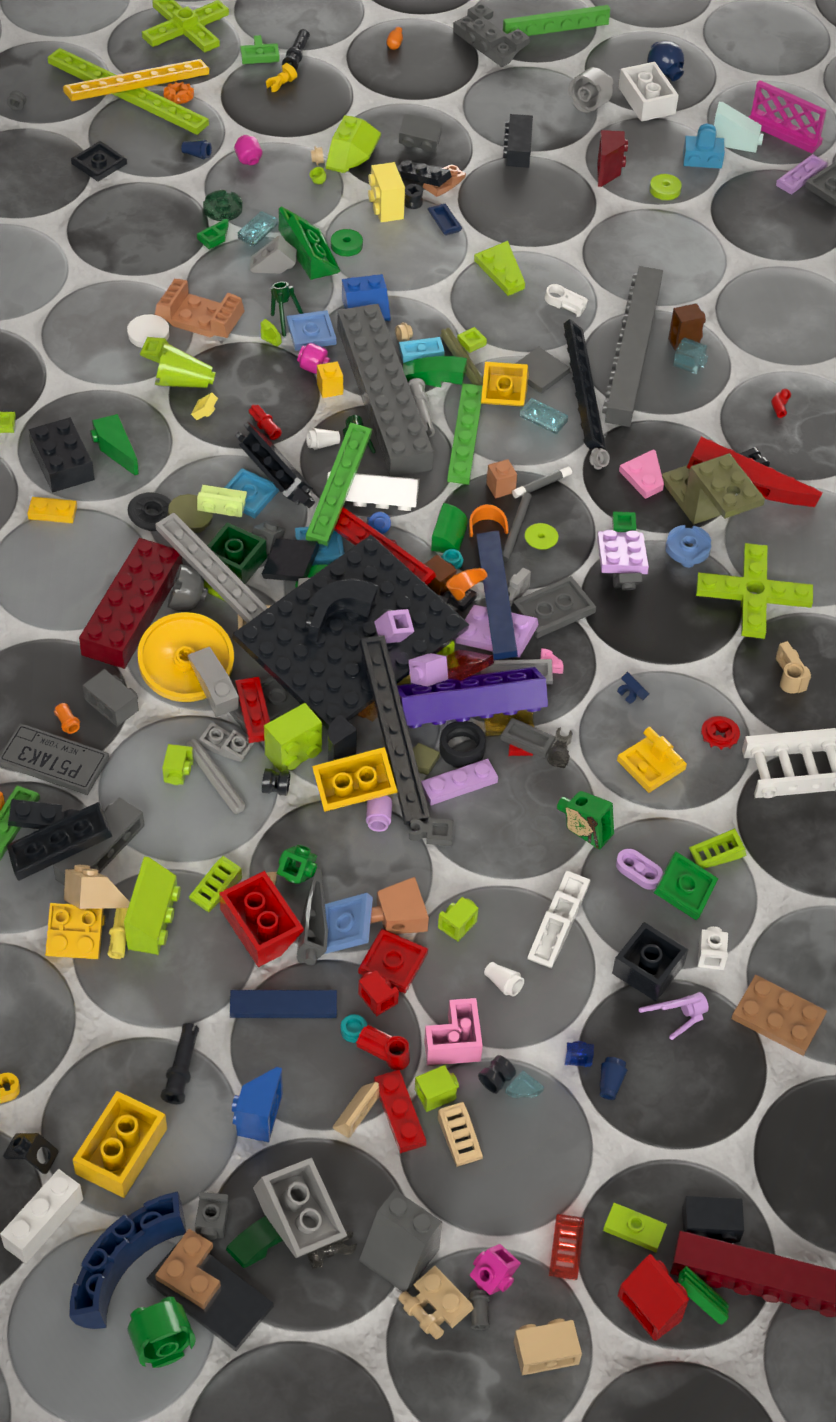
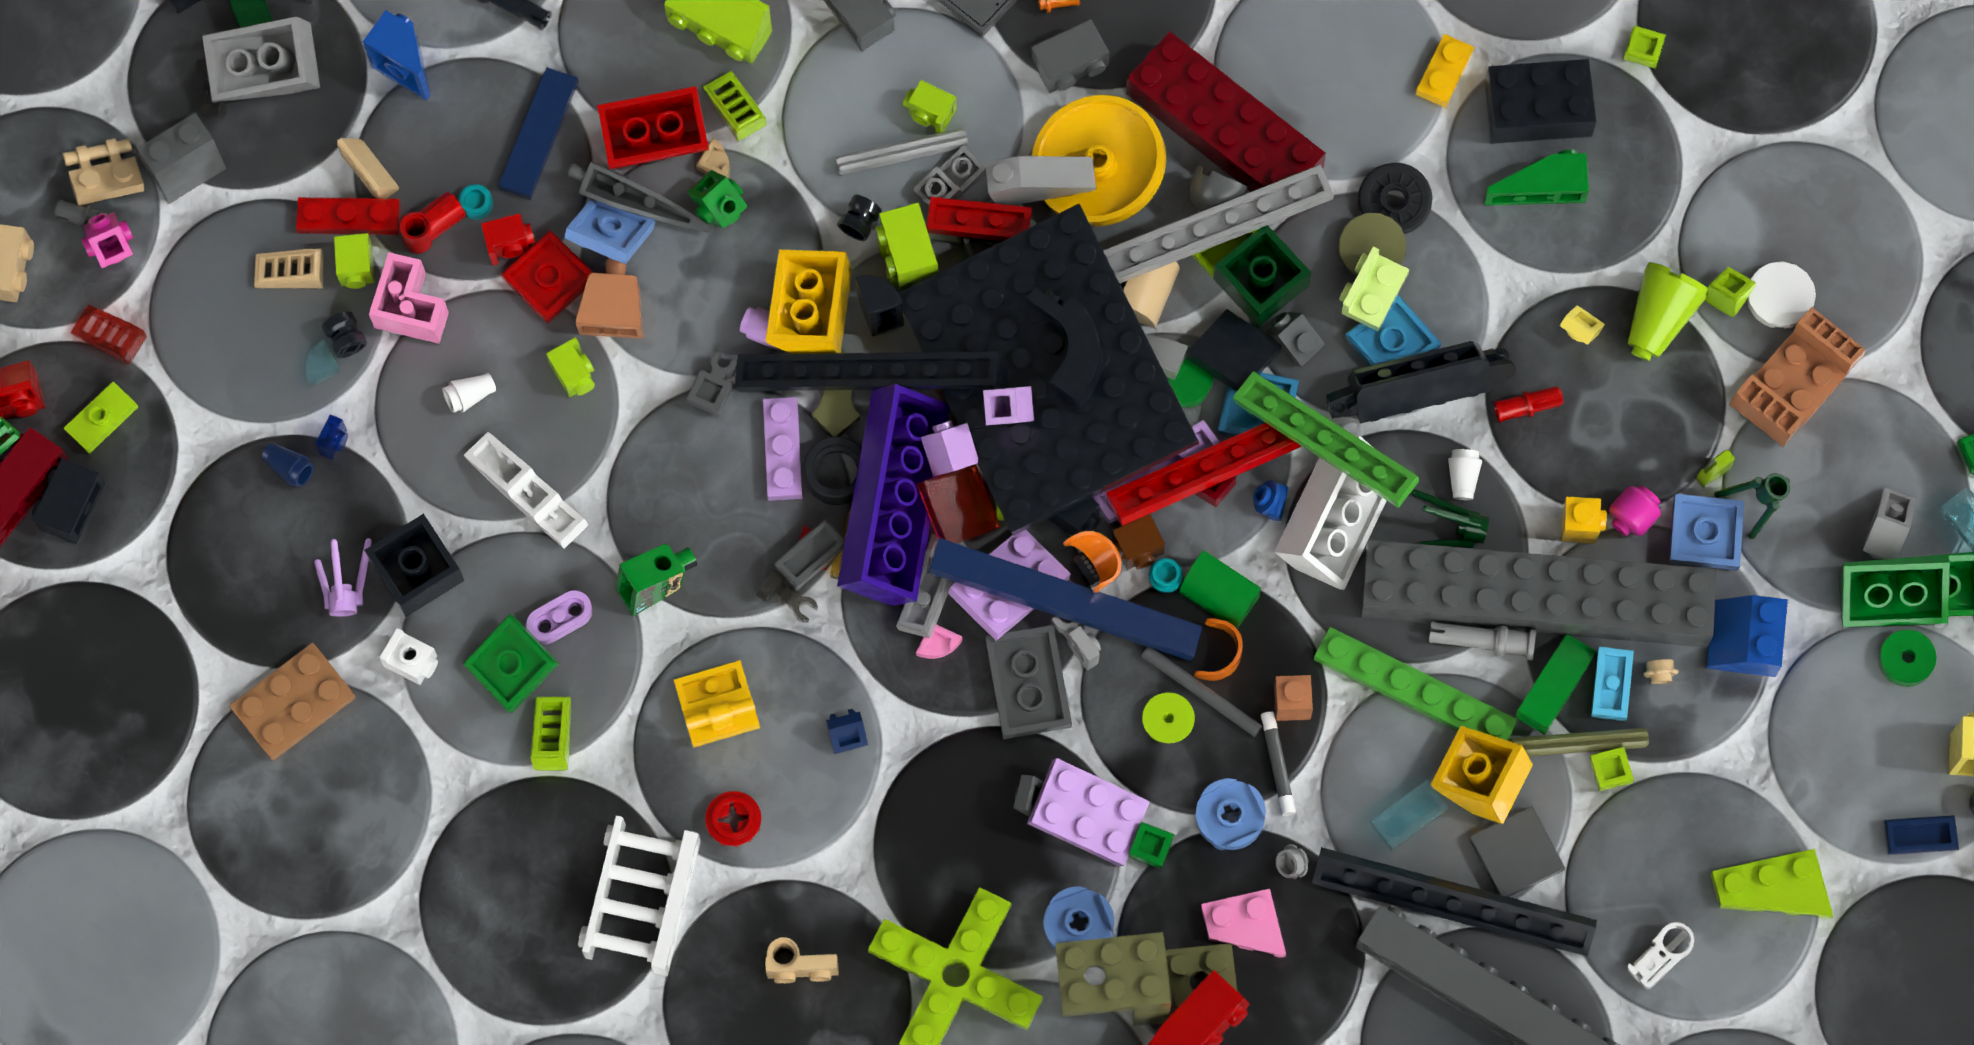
camera: 115 degrees right, 20 degrees up
none -> medium blue plate [1195,778,1266,850]

